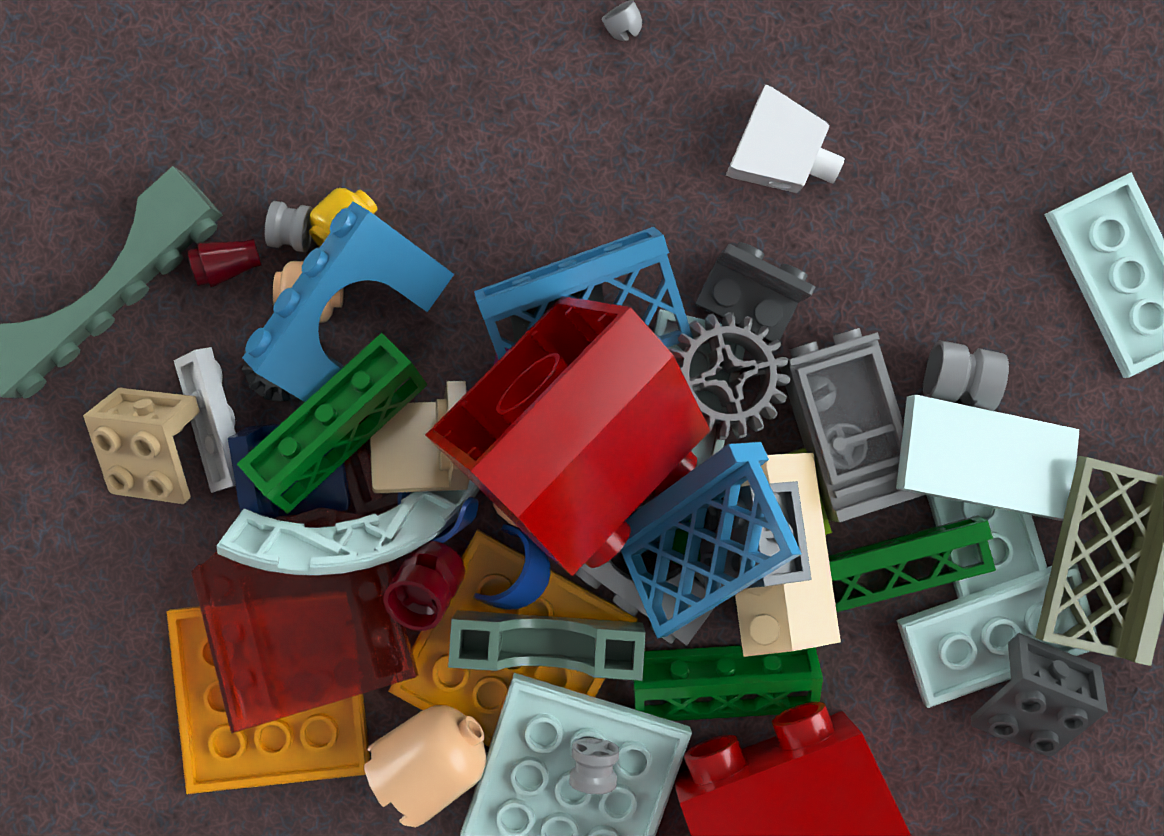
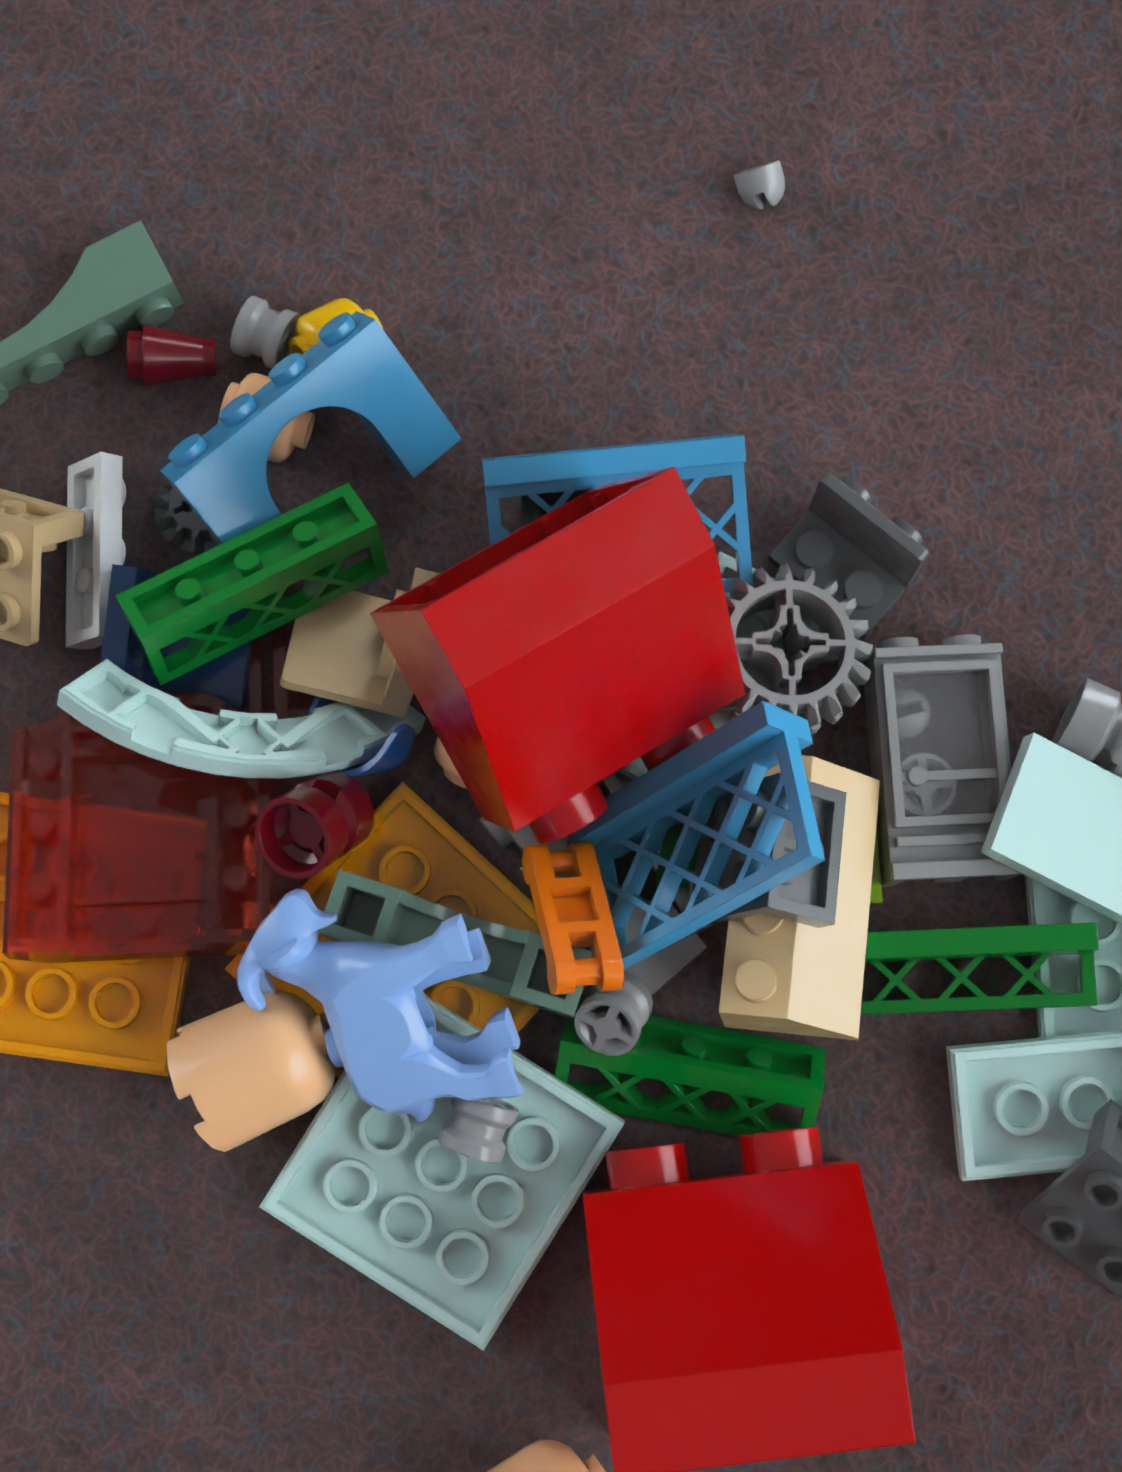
camera: 20 degrees right, 10 degrees down
blue helmet [473,524,550,610] -> none
white torso [726,85,845,193] -> none
none -> light blue animal [237,888,524,1122]
none -> orange plate [522,842,624,995]
none -> light grey wheel [574,972,653,1056]

